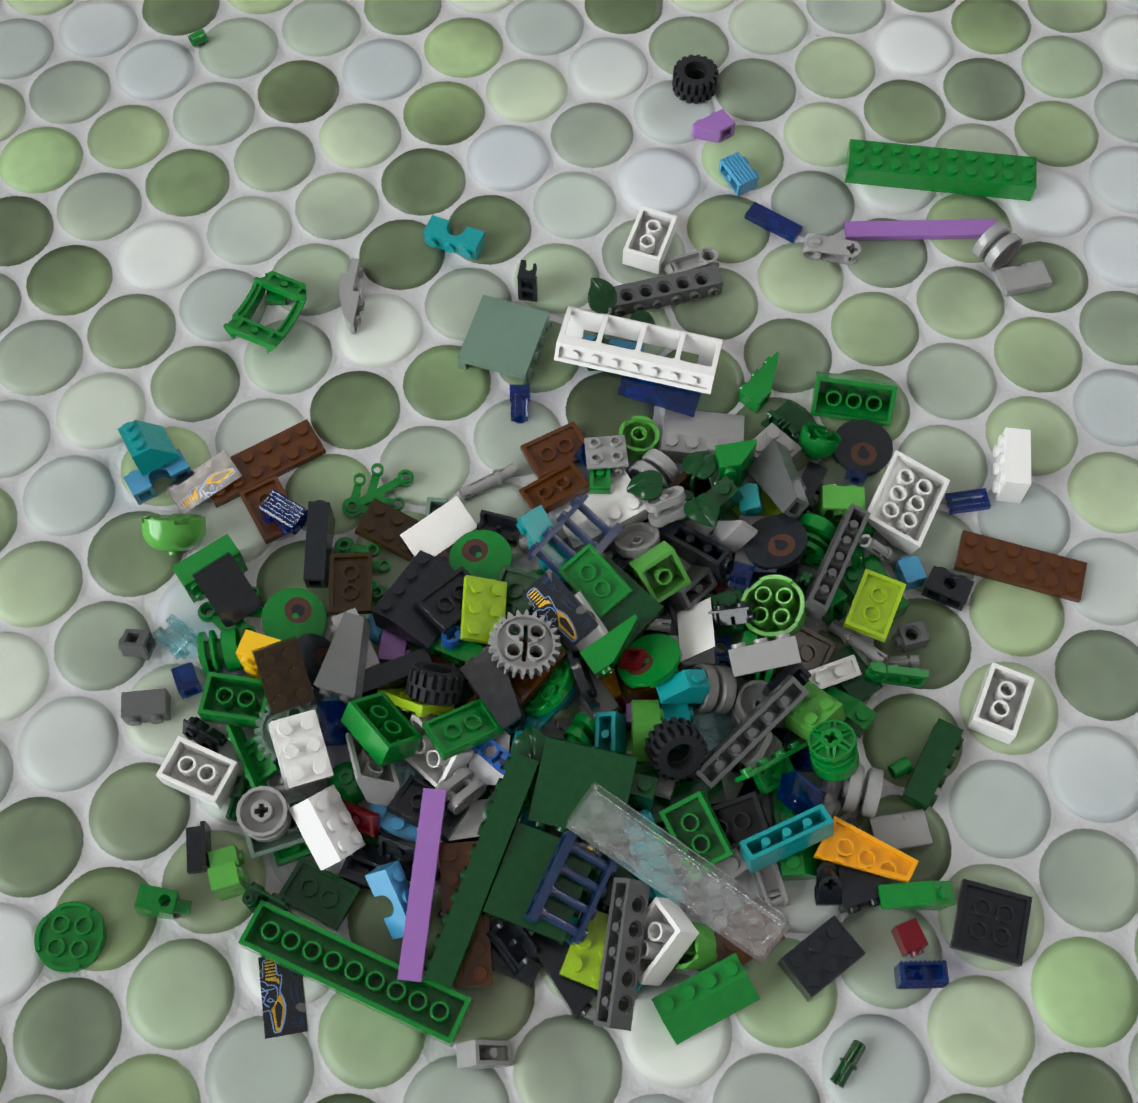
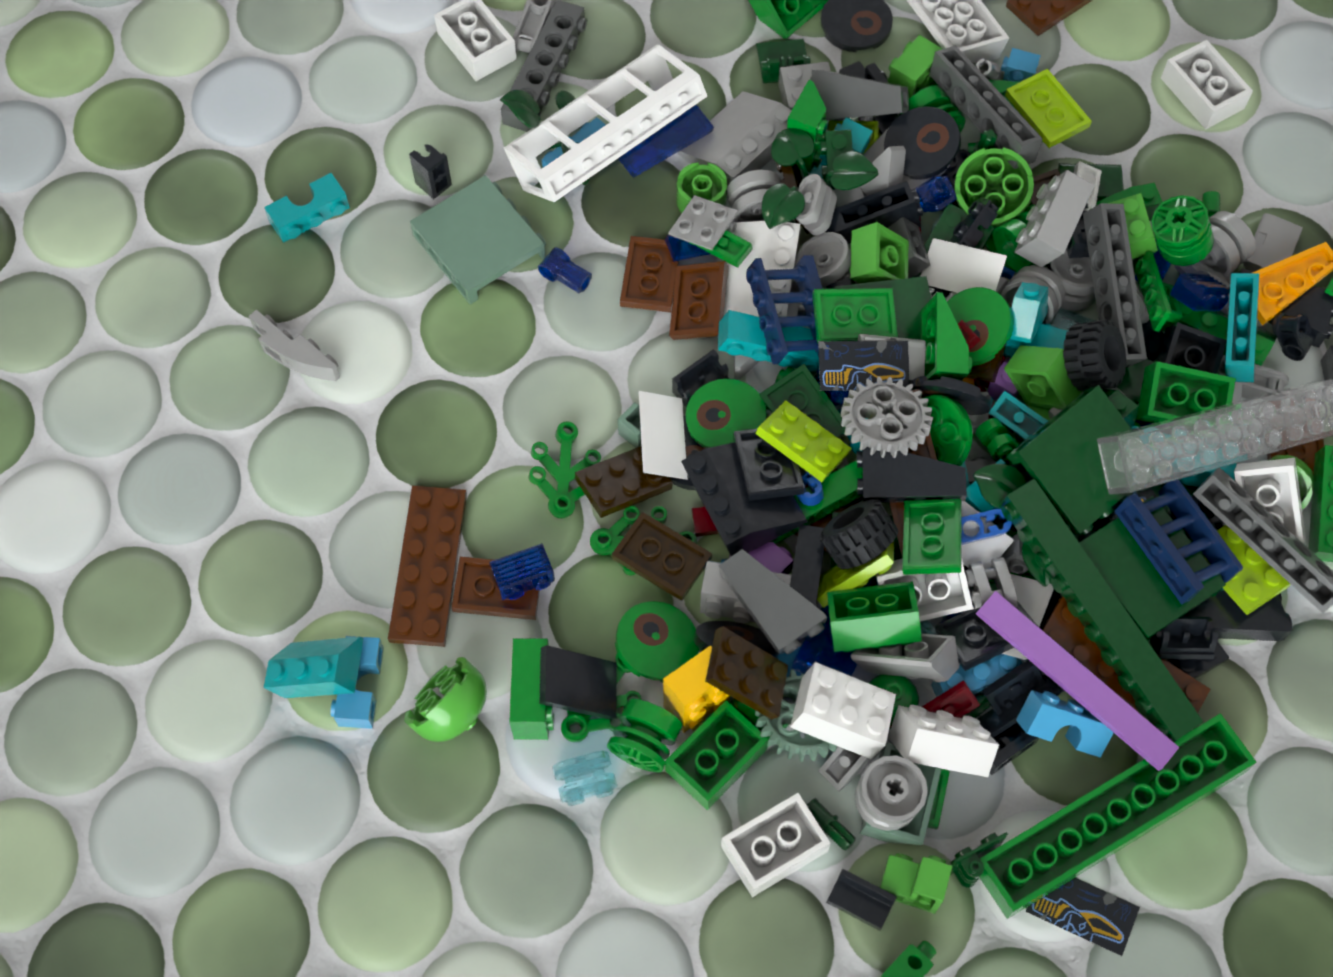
camera: 55 degrees left, 0 degrees up
dark grey brick [118,629,156,660] -> none
dark grey brick [121,688,171,726] -> none
sticker [166,450,242,514] -> none
clear blue panel [171,662,203,699] -> none
black hinge [182,716,228,753] -> none
green wedge [224,271,307,354] -> none
green bracket [225,724,281,788] -> none
green tile [266,290,287,305] -> none
dark green plate [278,857,361,931] -> none
black slope [303,500,335,588] -> none
light grey slope [456,1040,512,1070] -> none
light grey pin [458,463,519,501] -> none
green slope [738,352,779,414] -> none
green cylinder [799,423,841,460] -> none
light grey pin [828,619,888,664] -> none
clear blue tile [844,468,868,486] -> none
green hinge [863,661,929,688] -> none
light grey axle [885,655,920,668] -> none
dark grey brick [893,620,930,653] -> none
dark green brick [899,718,964,812] -> none
black brick [921,566,974,611] -> none

